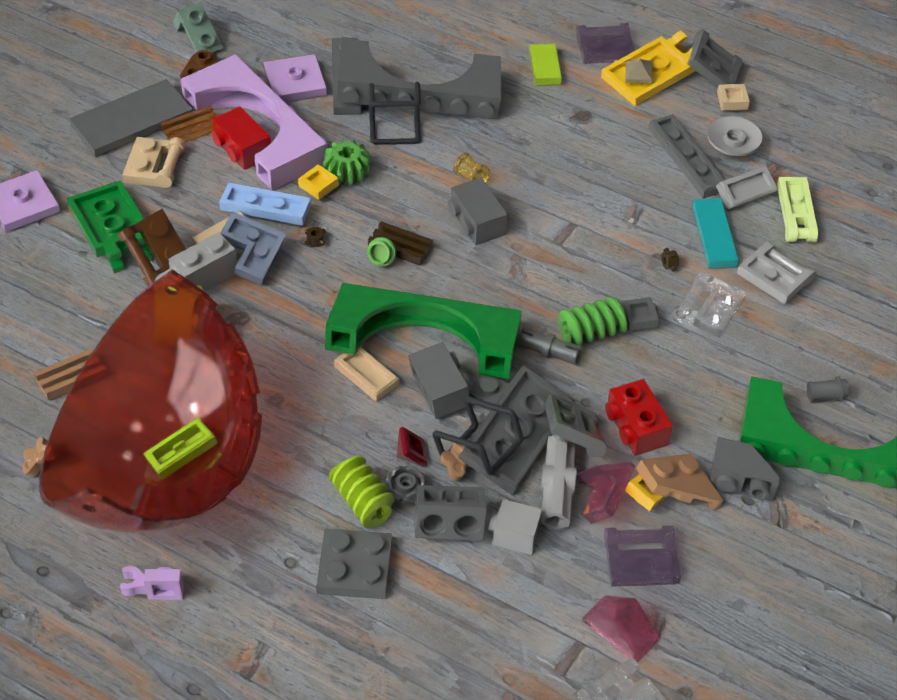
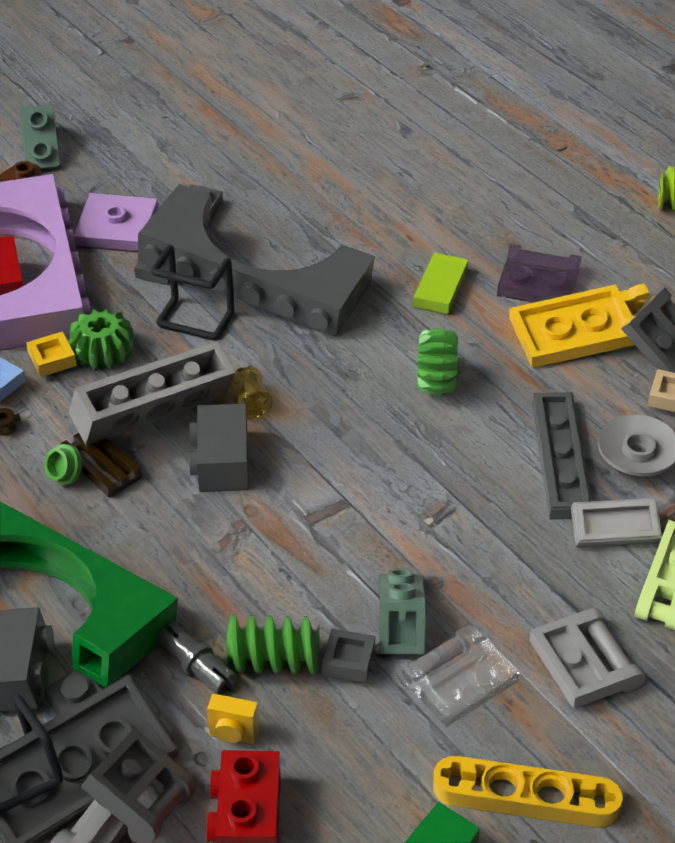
camera: 25 degrees right, 5 degrees down
dark tan slope [625,59,653,83] -> none
dark brown piece [661,248,679,272] -> none
teal tile [692,198,738,269] -> none
none -> light grey brick [68,341,236,445]
none -> yellow plate [207,693,259,745]
none -> sand green bracket [379,568,426,654]
none -> bright green gear [417,328,458,395]
none -> yellow beam [433,756,623,828]

